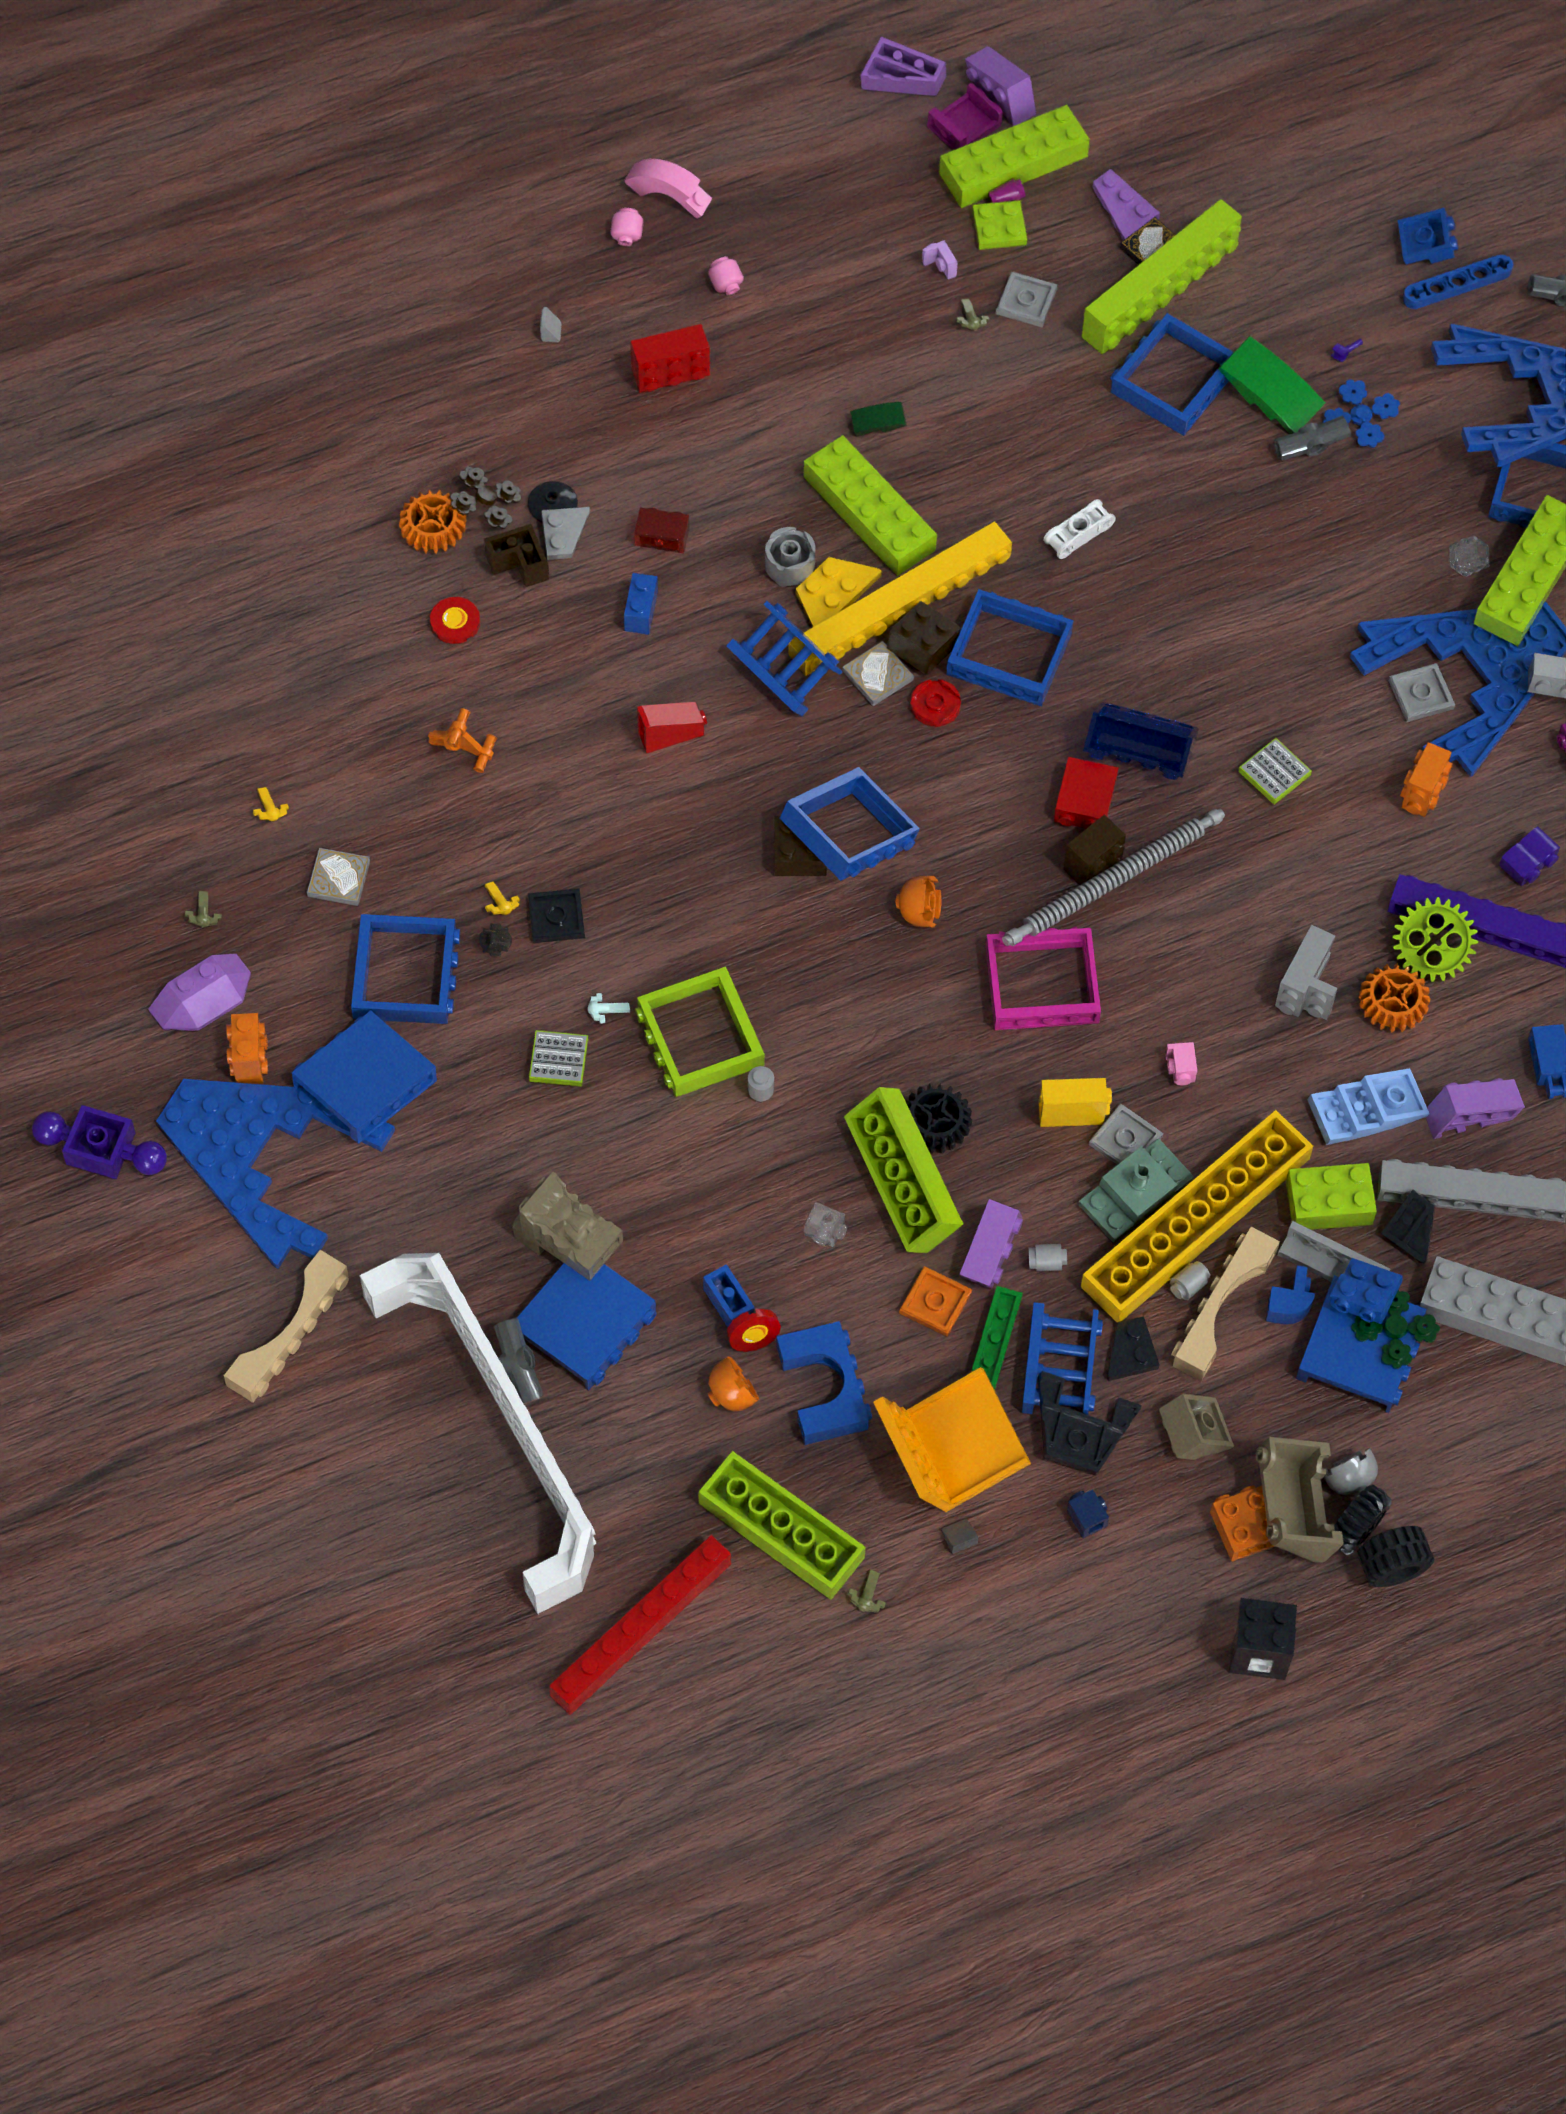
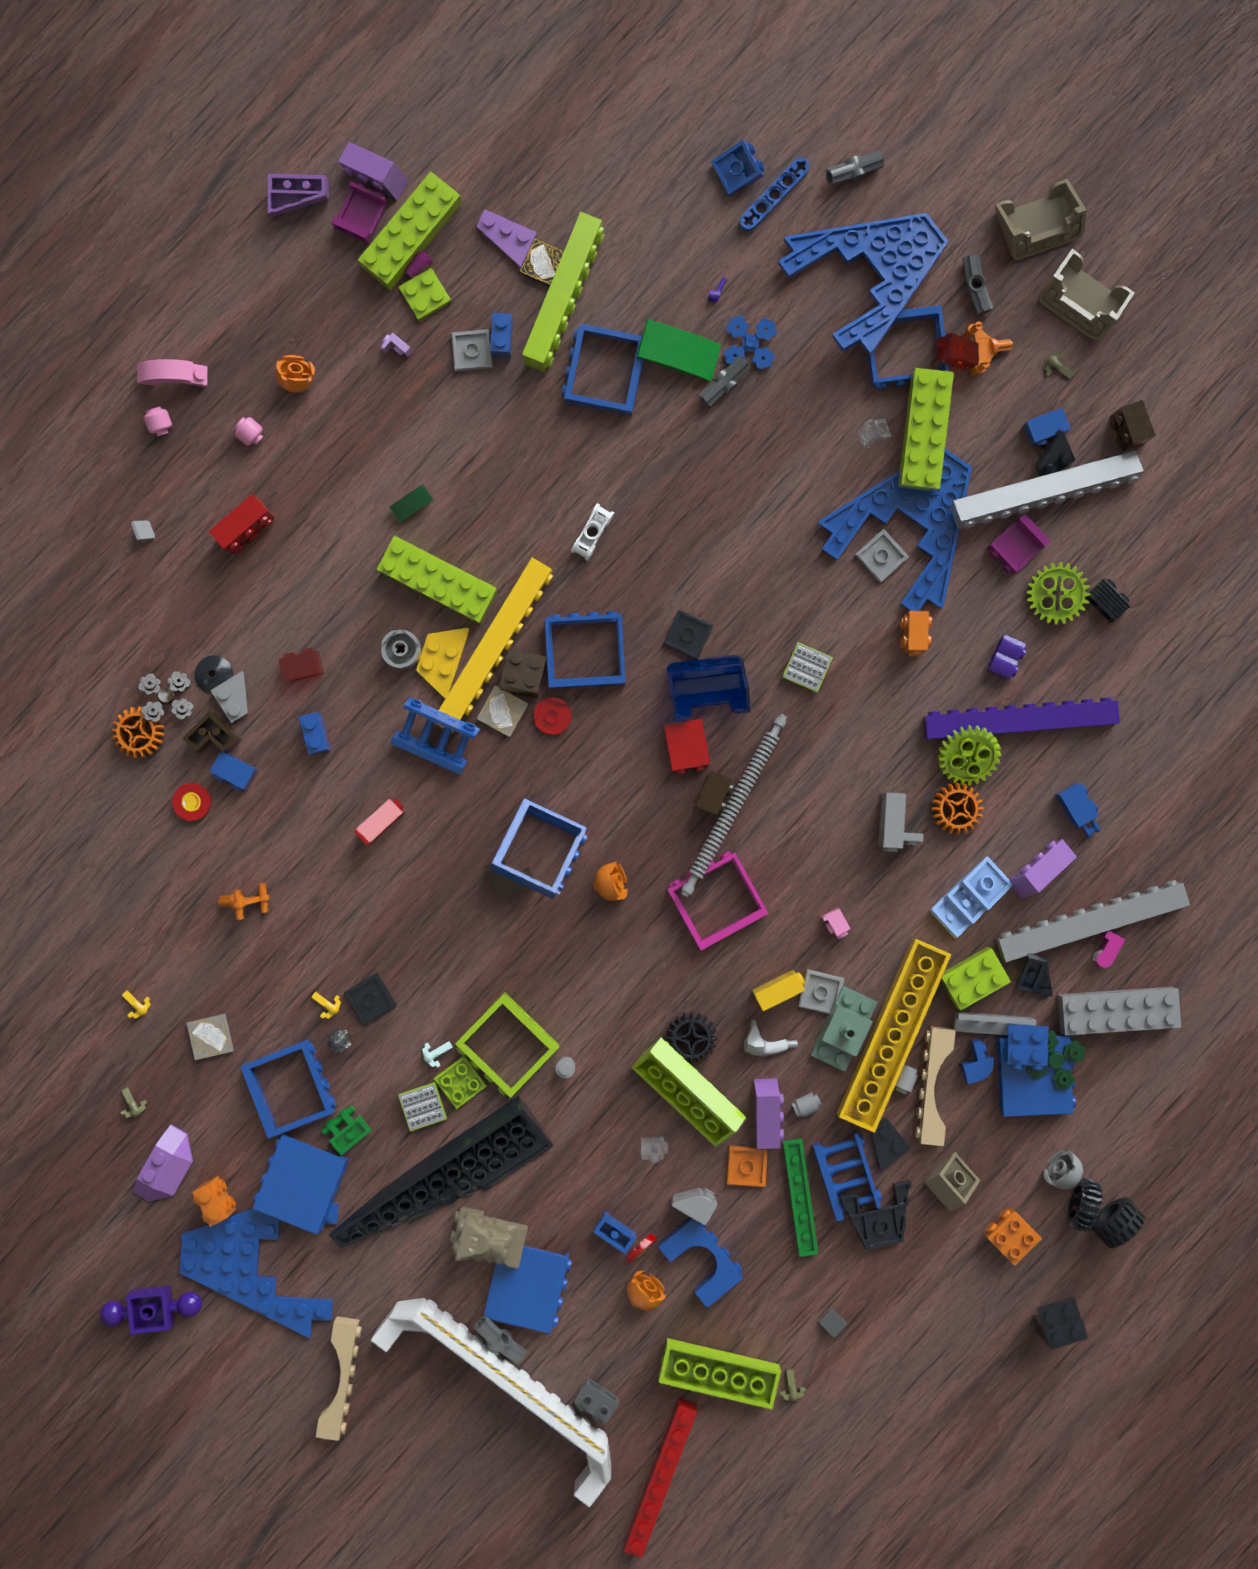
camera: 20 degrees left, 25 degrees up
light orange bracket [873,1367,1031,1512] -> none
olive piece [955,299,989,330] -> none
dark blue brick [1067,1489,1109,1539] -> none
dark tan windscreen [1256,1437,1344,1563] -> none
none -> blue brick [210,751,258,791]
none -> orange cylinder [275,355,315,393]
none -> green plate [321,1105,372,1155]
none -> black wedge [329,1096,553,1248]
none -> lime tile [434,1056,488,1109]
none -> blue brick [491,313,513,358]
none -> dark grey brick [574,1377,619,1424]
none -> black tile [663,609,713,660]
none -> light grey slope [671,1188,717,1226]
none -> light grey animal [743,1020,798,1057]
none -> dark pink leg [1093,931,1125,968]

